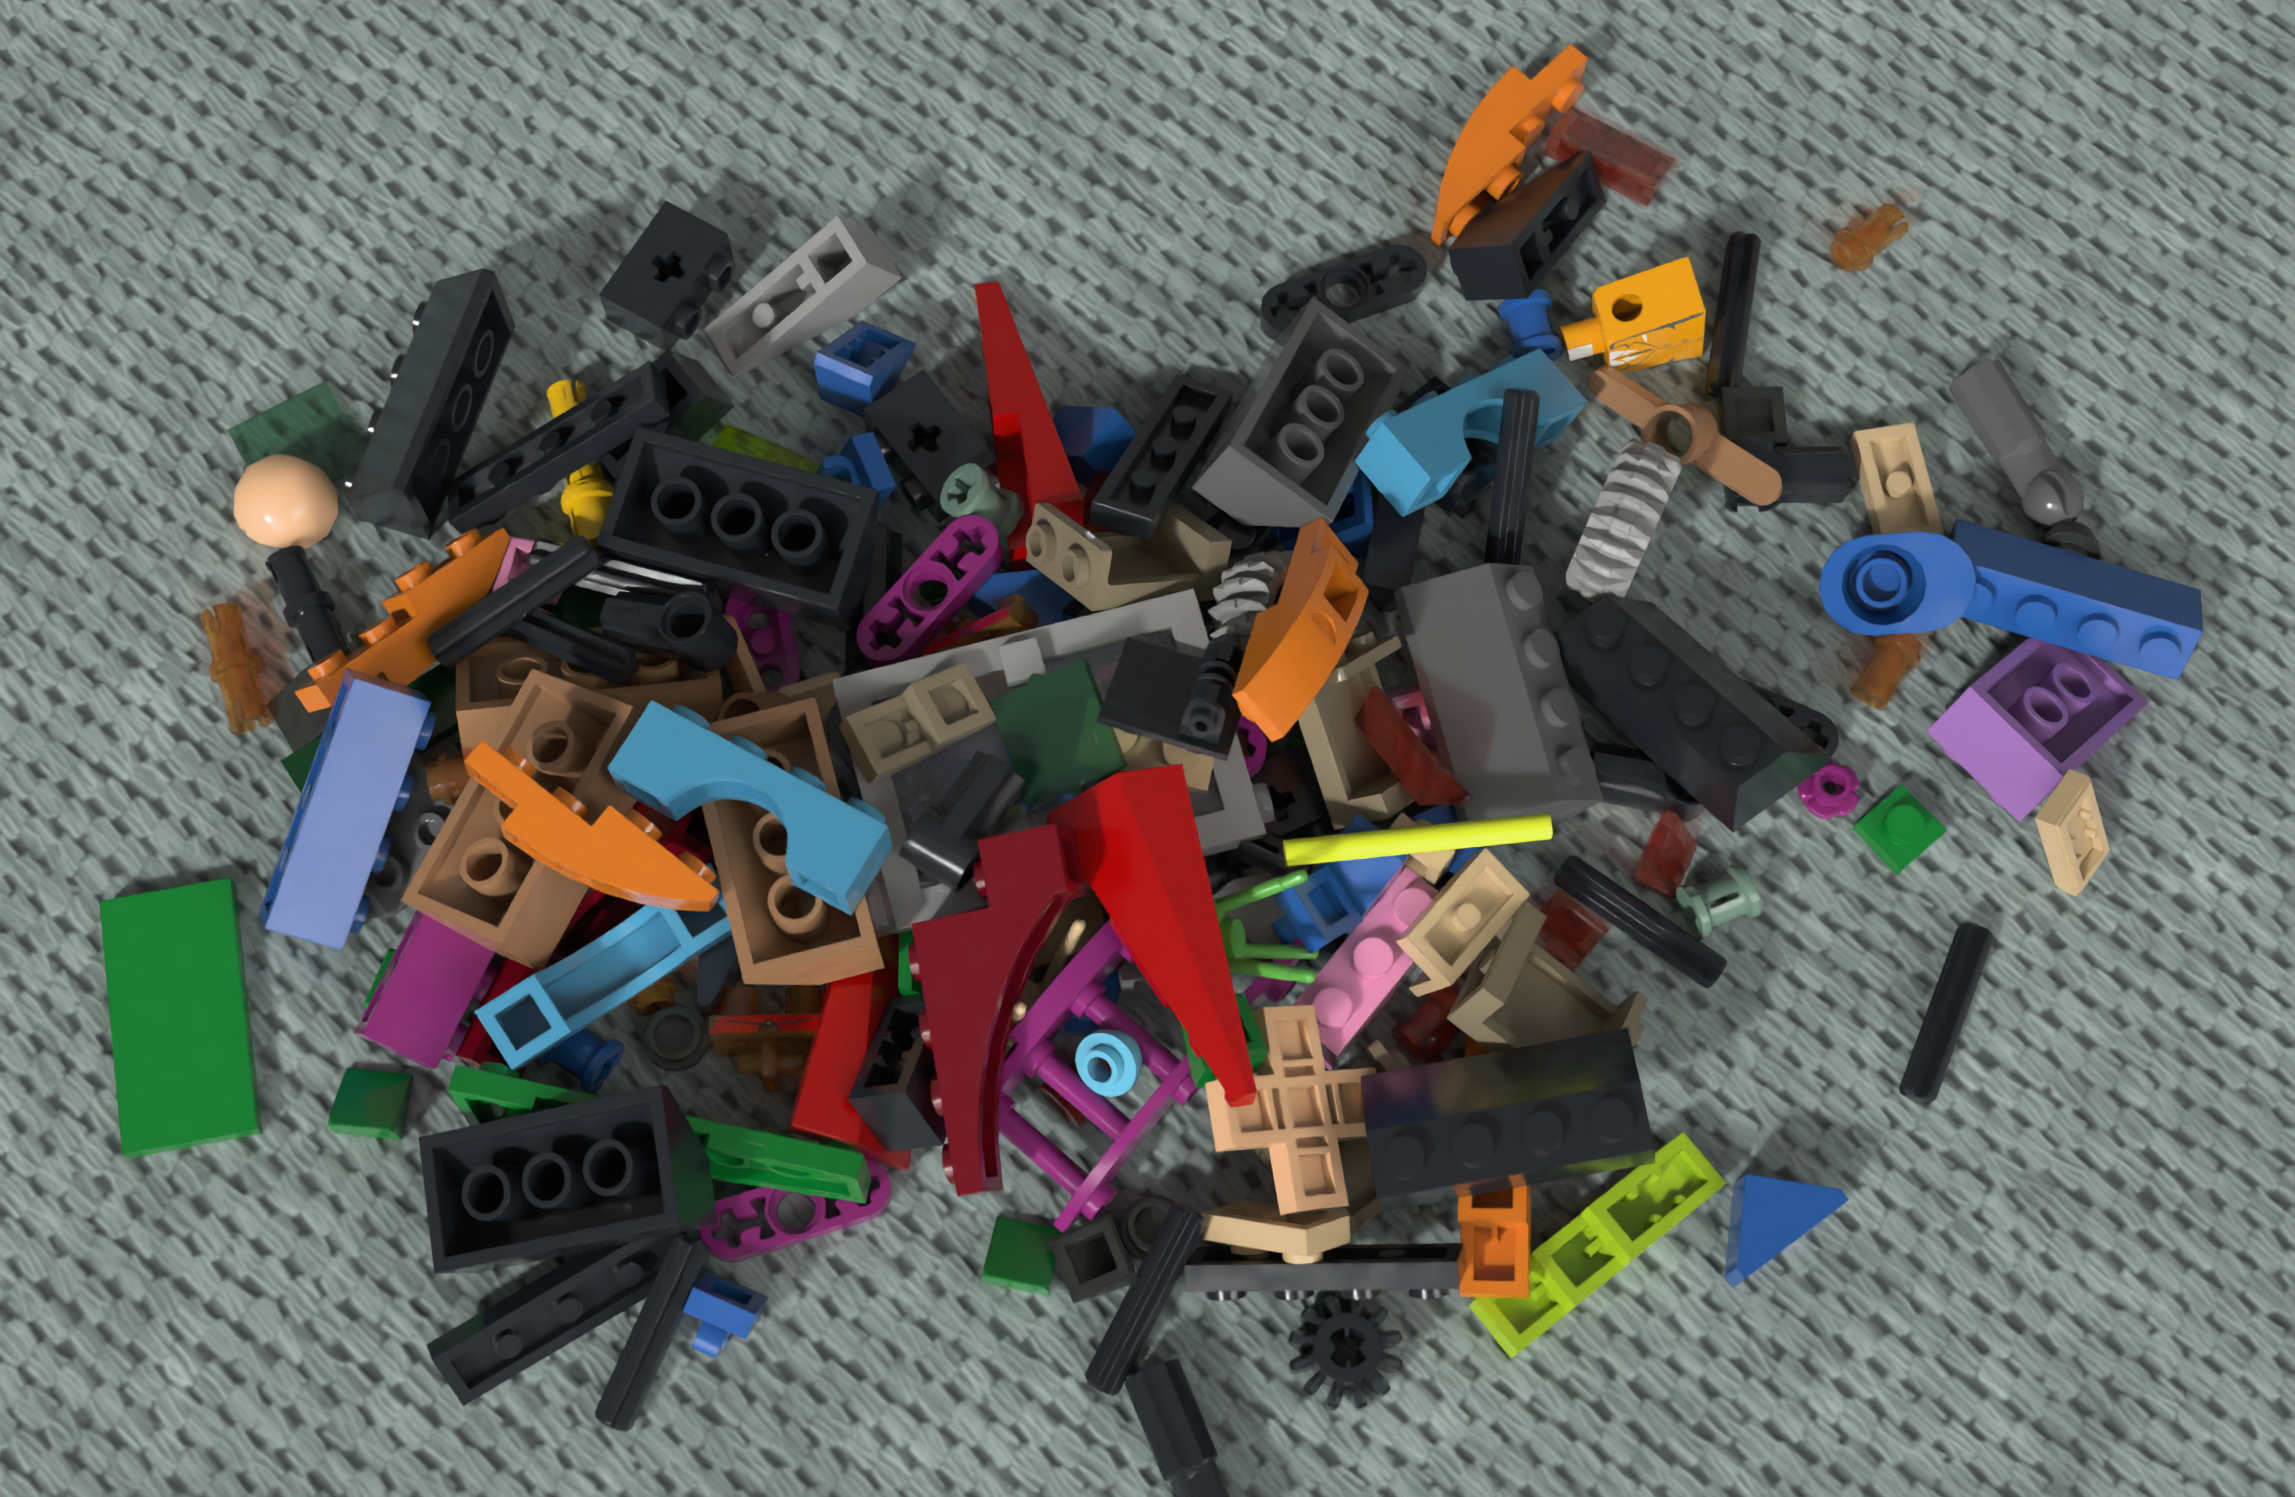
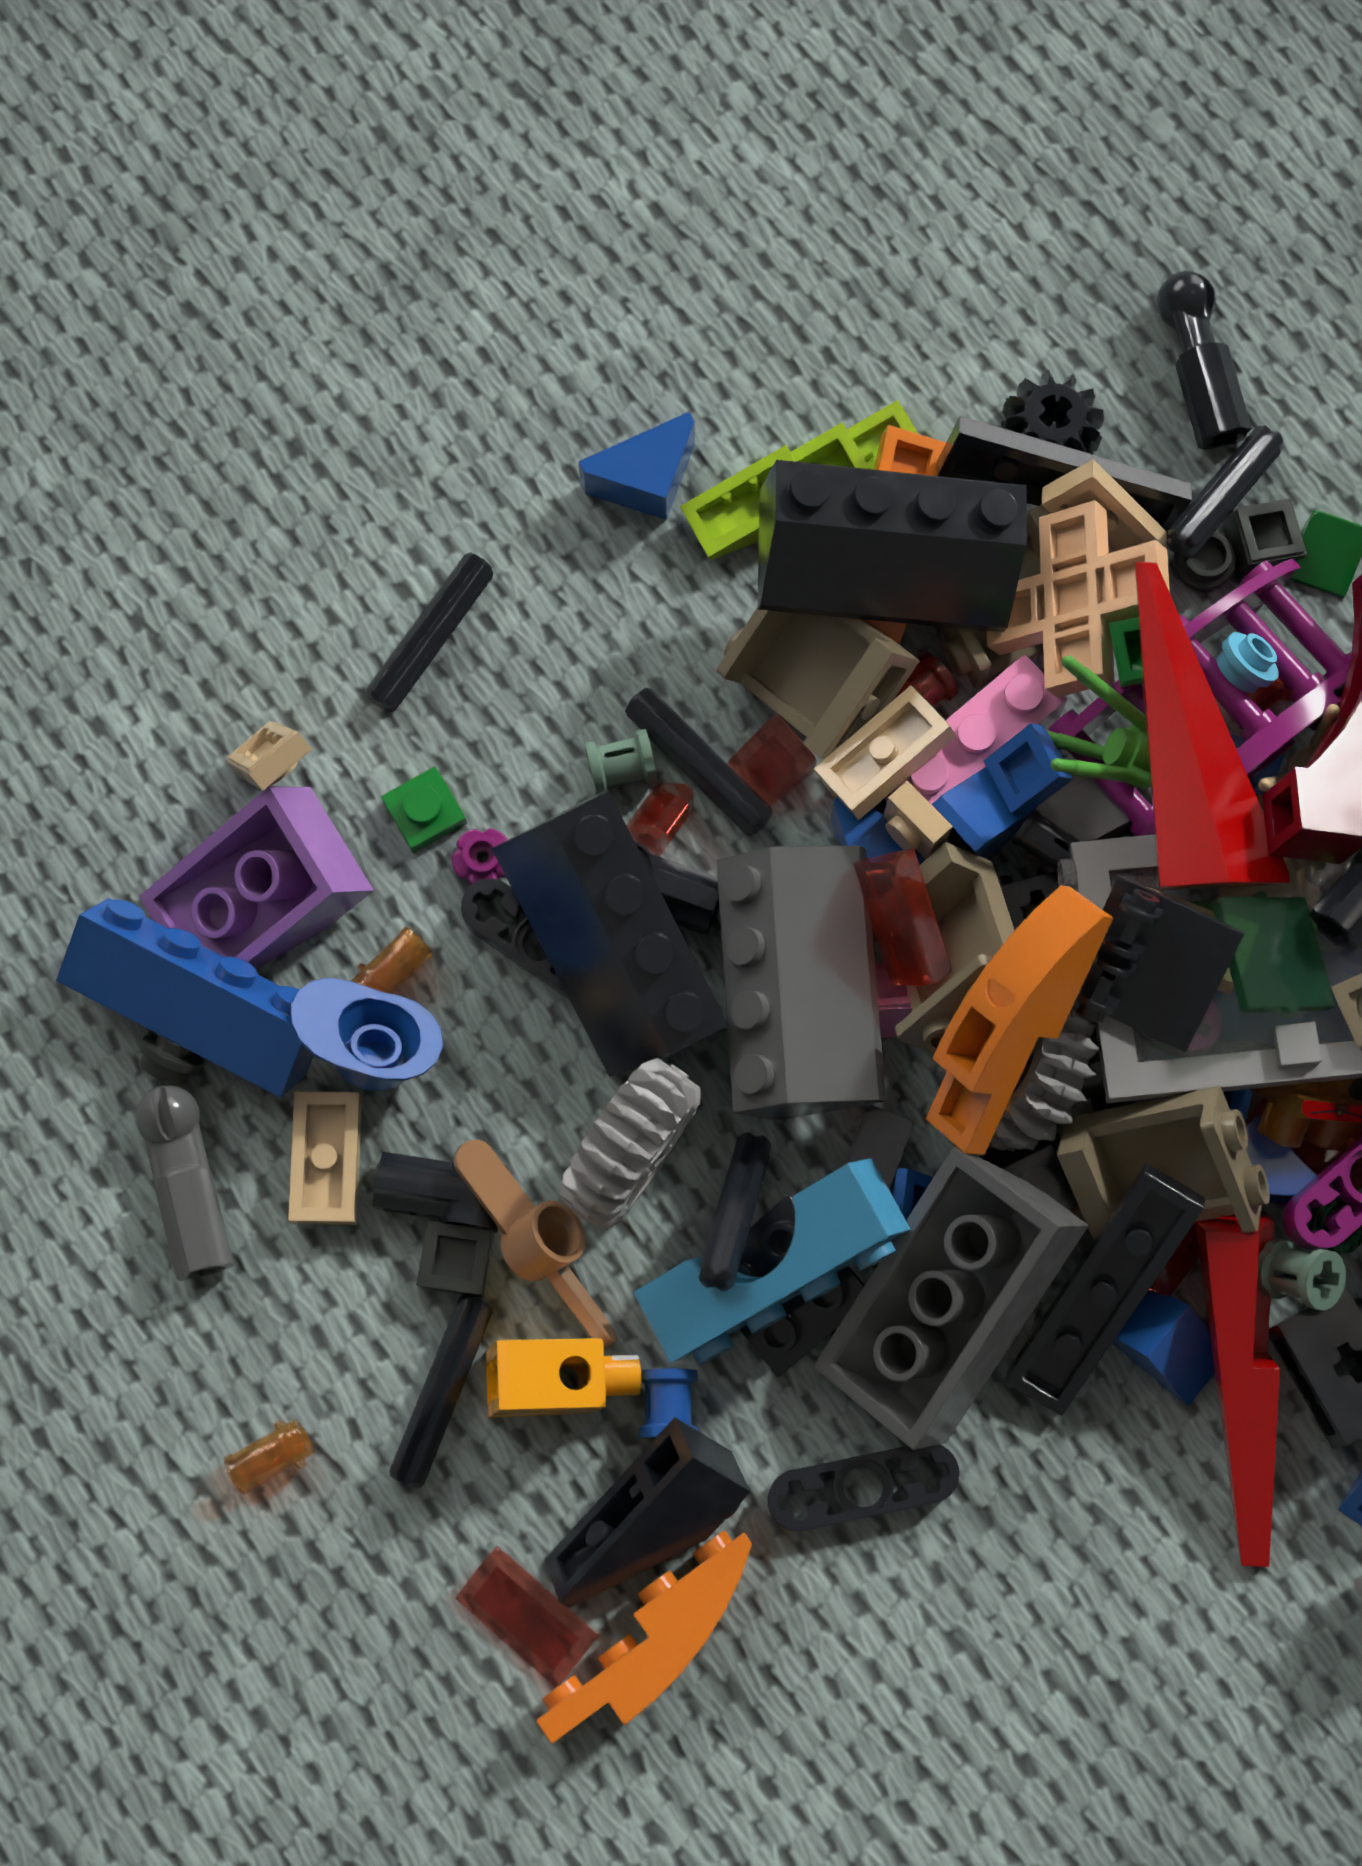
camera: 165 degrees left, 5 degrees up
neon yellow bar [1283,813,1553,867] -> none

